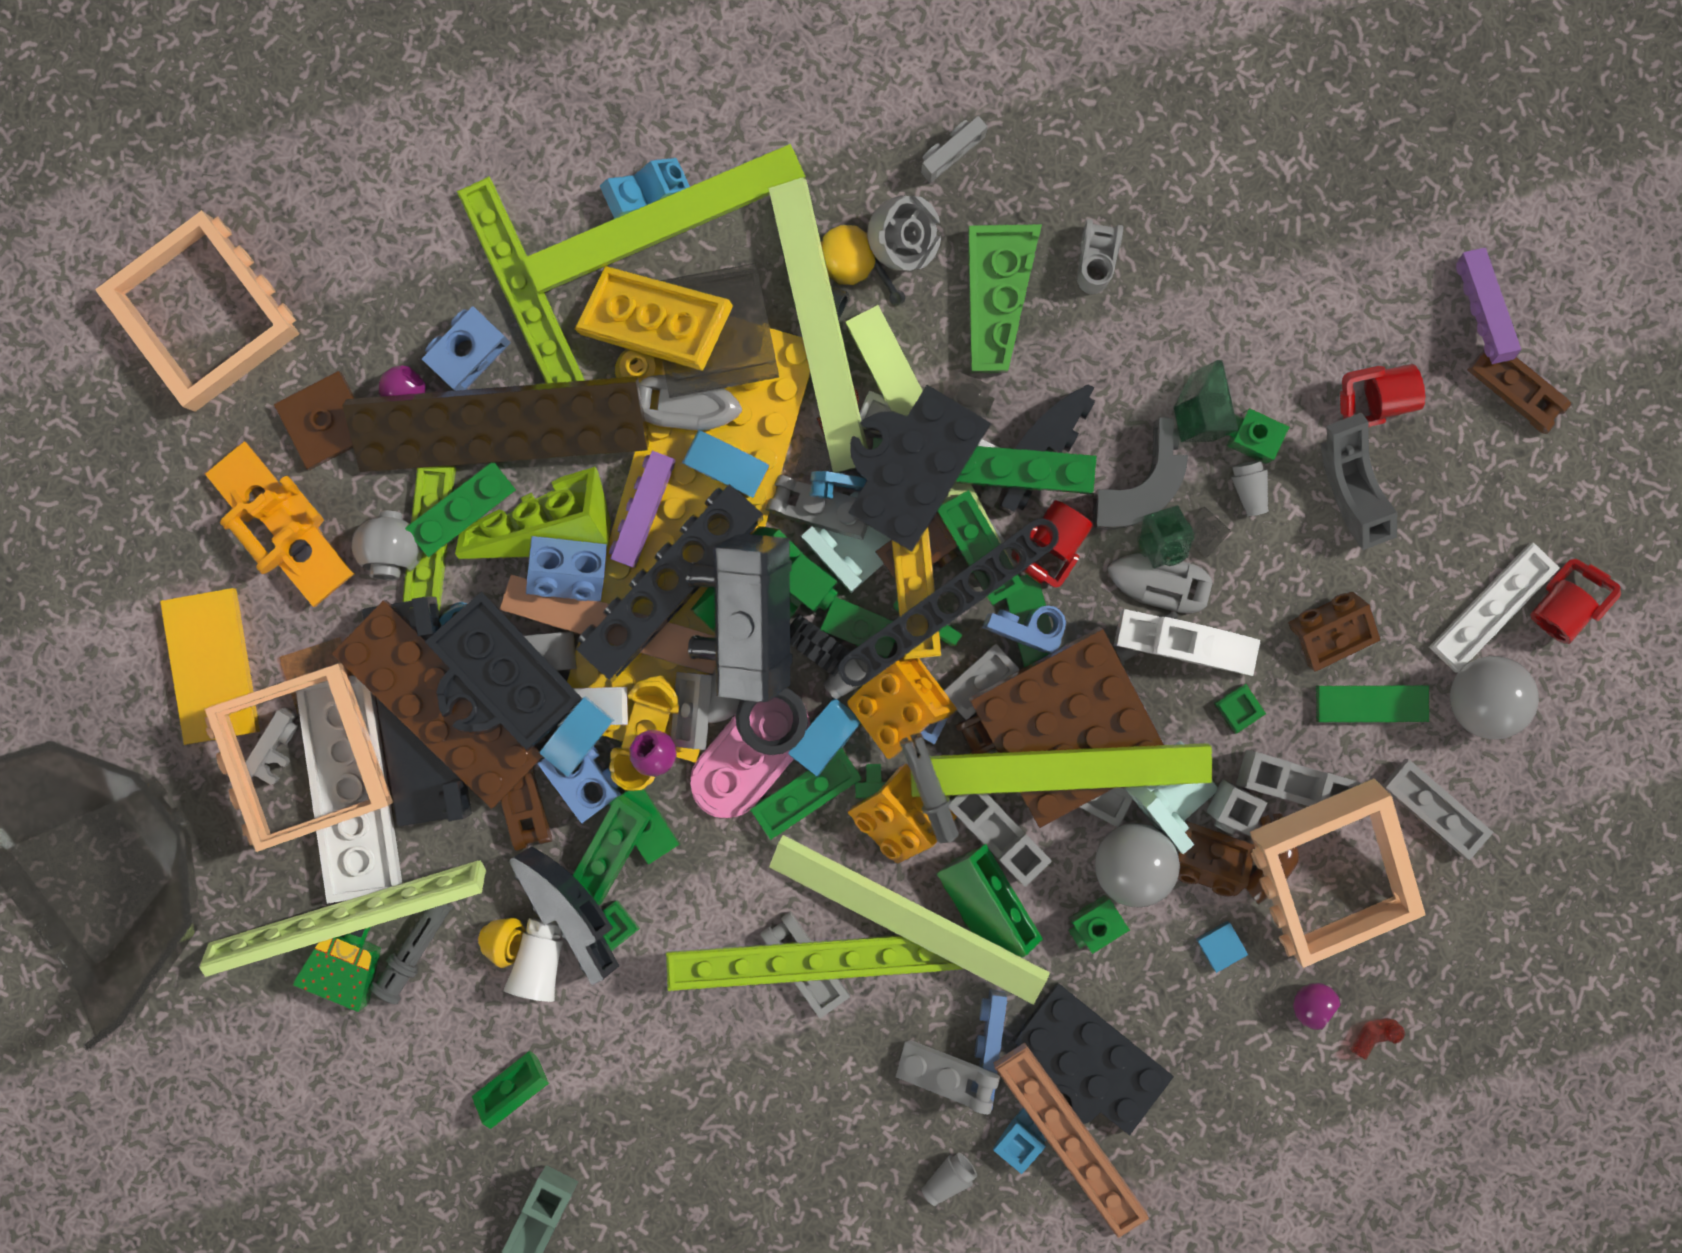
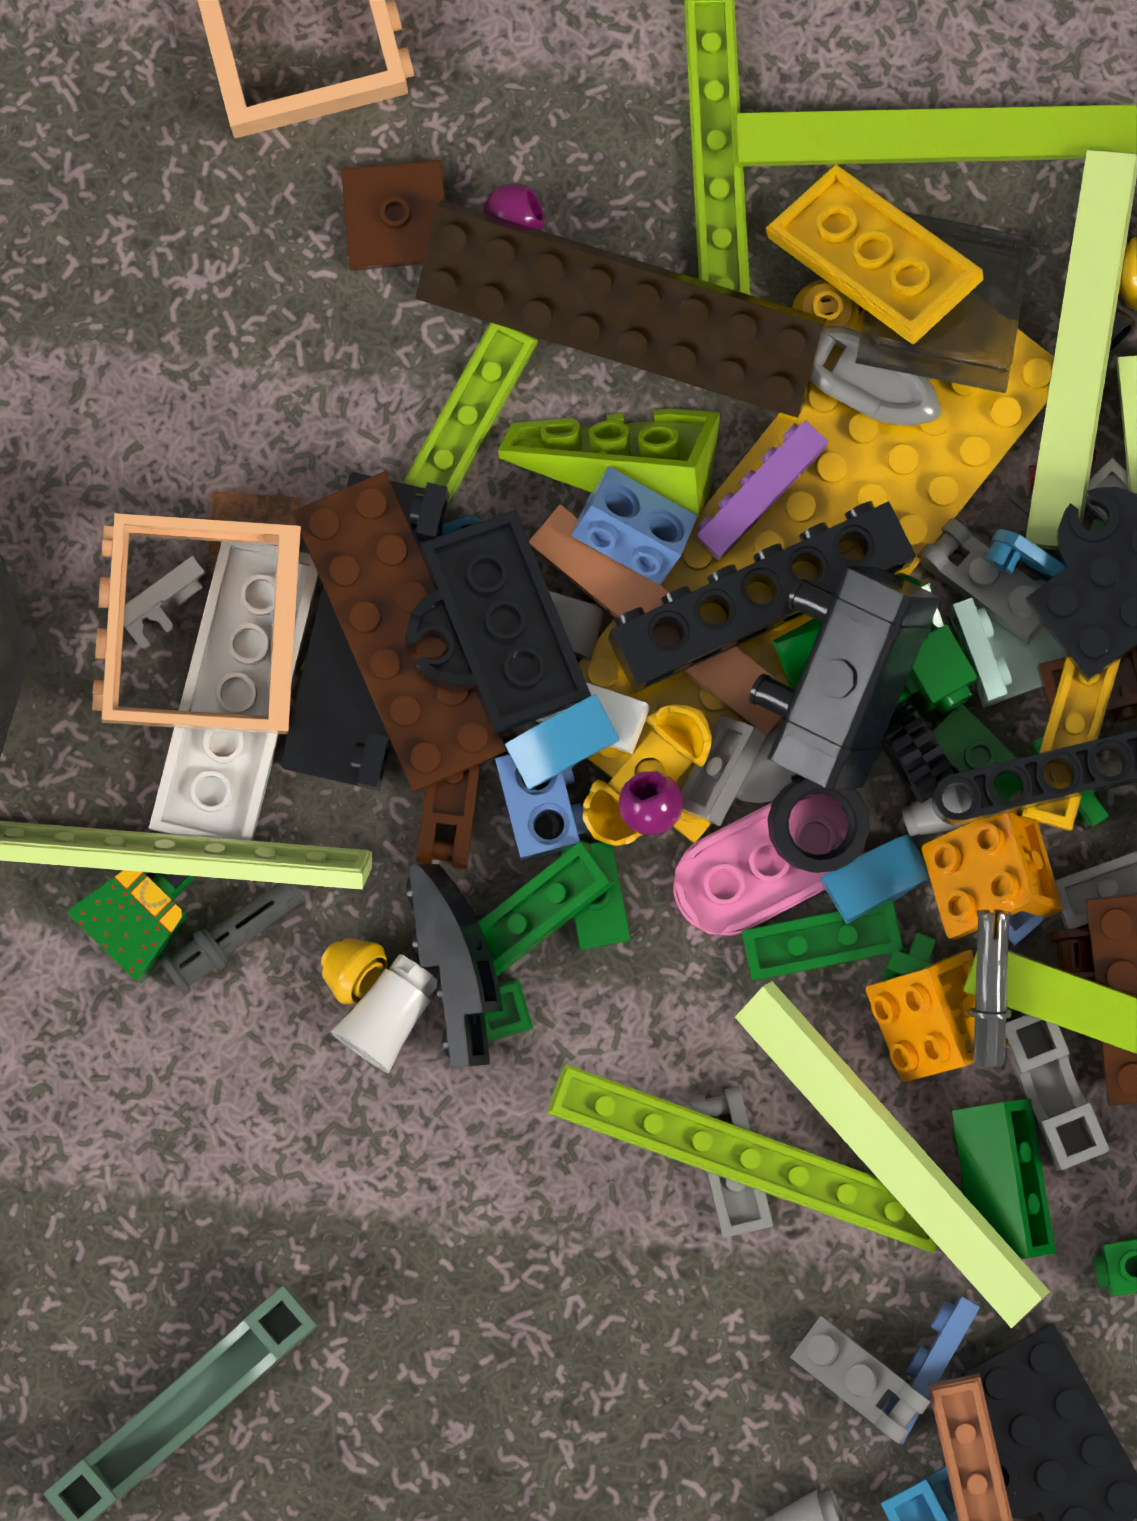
camera: 25 degrees right, 5 degrees down
yellow tile [160,588,260,745] -> none
light orange piece [205,441,354,607] -> none
light grey plant [352,510,423,581] -> none
green plate [405,462,516,558] -> none
medium blue brick [422,306,511,391] -> none
green plate [471,1051,549,1129] -> none
dark azure slope [600,158,690,219] -> none
dark azure slope [682,430,769,498] -> none

